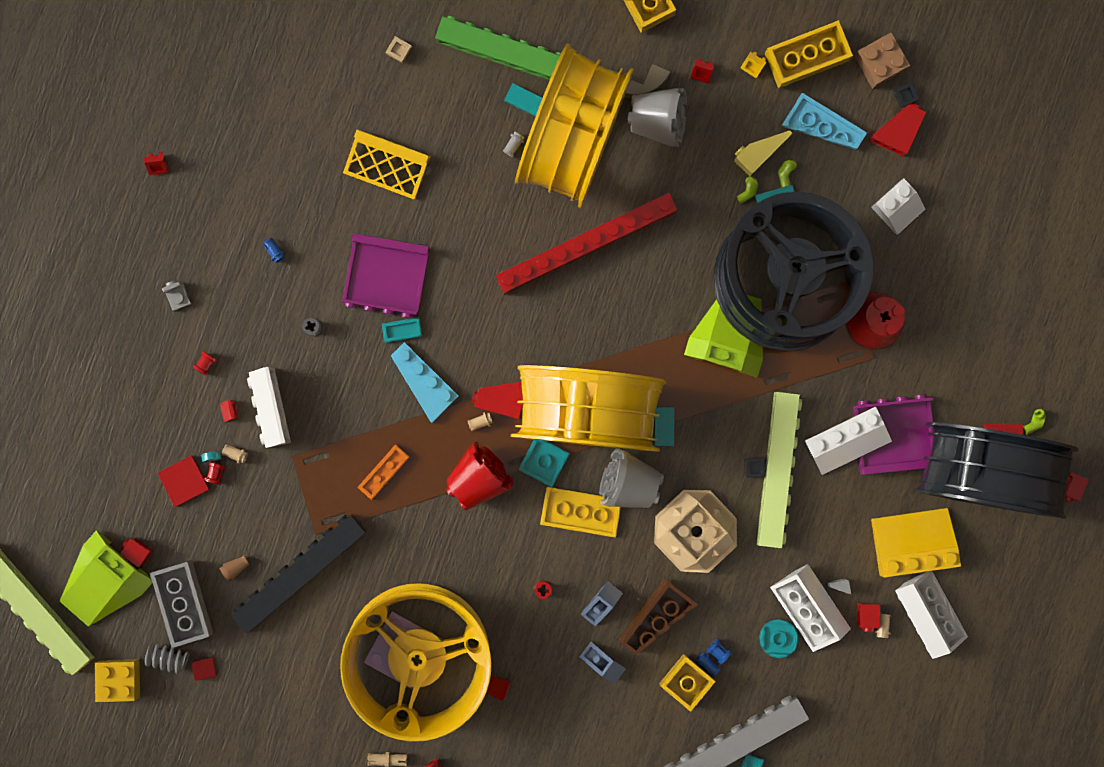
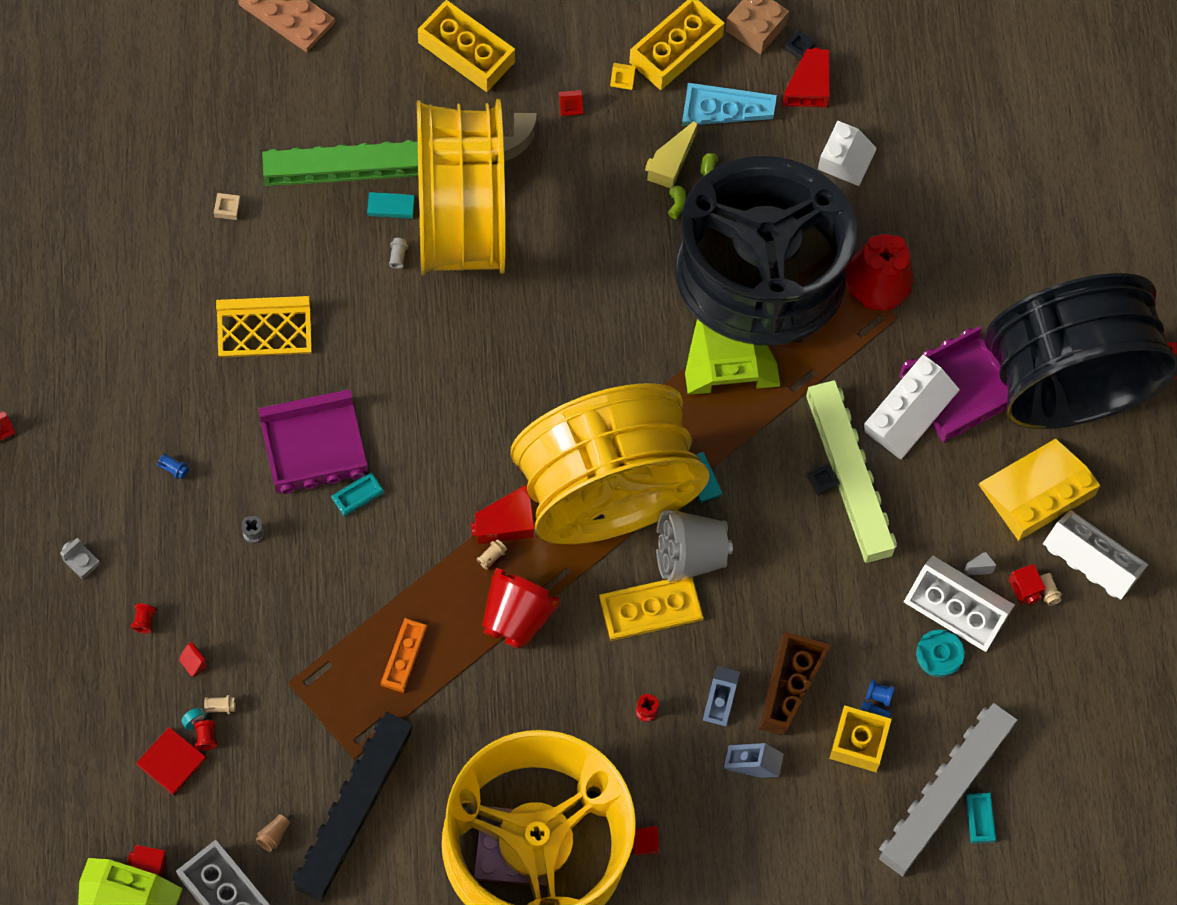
camera: 25 degrees left, 20 degrees down
white slope [247,367,291,448] -> none
medium azure wing [391,342,459,423] -> none
red brick [496,193,677,295] -> none
teal tile [518,440,570,487] -> none
light grey cone [628,88,687,147] -> none
tan piece [654,490,737,573] -> none

